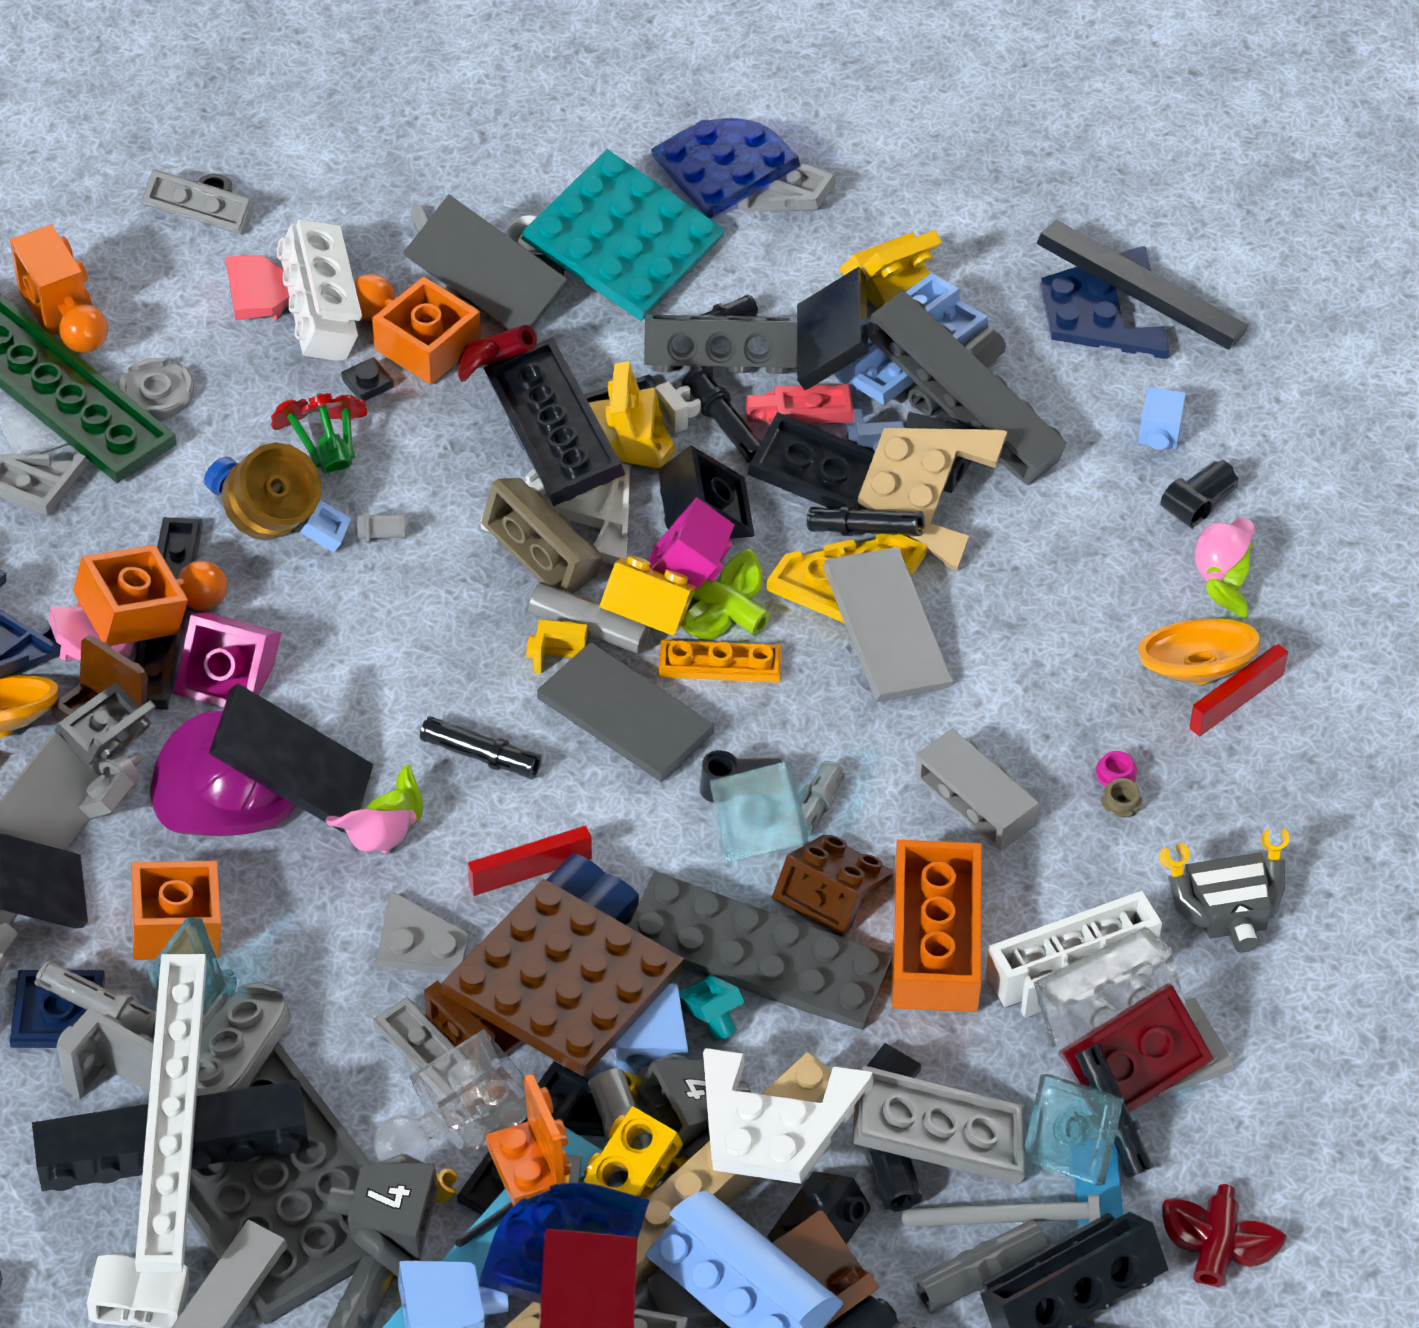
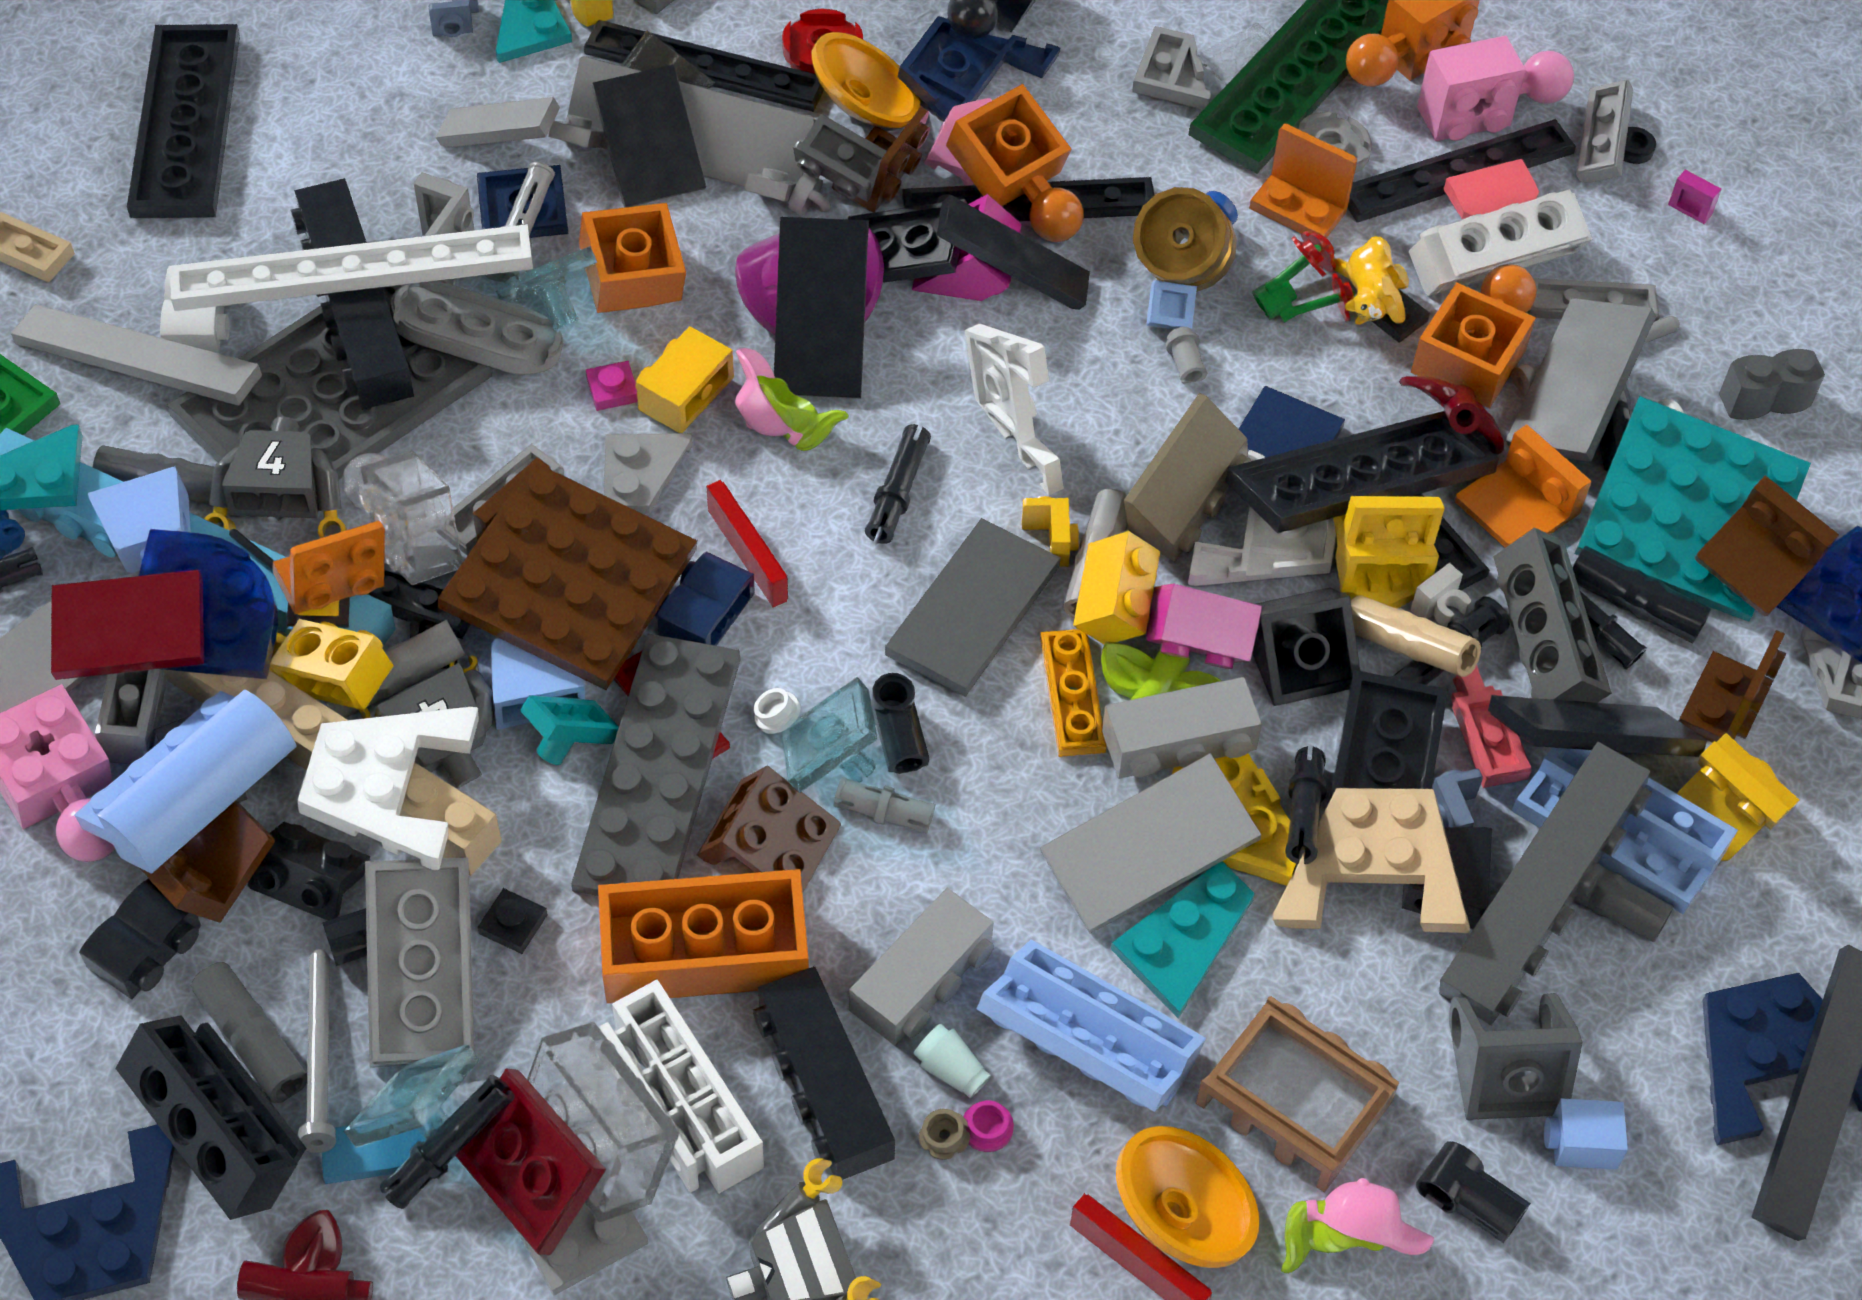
camera: 80 degrees right, 5 degrees up
none -> dark pink plate [585,361,638,411]
none -> yellow brick [636,326,734,433]
none -> black brick [753,966,895,1180]
none -> white plate [754,688,801,734]
none -> black tile [848,199,967,283]
none -> light aqua cone [914,1023,991,1099]
none -> black tile [937,195,1090,310]
none -> white wing [964,324,1064,496]
none -> light blue brick [976,940,1206,1112]
none -> light grey brick [1102,677,1262,779]
none -> teal wing [1111,861,1255,1019]
none -> window [1196,996,1400,1193]
none -> dark blue tile [1239,386,1345,458]
none -> orange bracket [1249,124,1357,238]
none -> yellow animal [1333,236,1409,325]
none -> black tile [1347,119,1576,223]
none -> tan axle [1350,595,1481,677]
none -> bright pink brick [1417,35,1574,141]
none -> dark grey hose [1449,993,1583,1120]
none -> orange bracket [1455,424,1592,548]
none -> light grey tile [1528,278,1660,321]
none -> black axle [1572,545,1712,644]
none -> dark pink plate [1668,169,1722,224]
none -> reddish brown bracket [1678,630,1787,743]
none -> reddish brown bracket [1695,475,1839,616]
none -> dark grey brick [1719,349,1825,420]

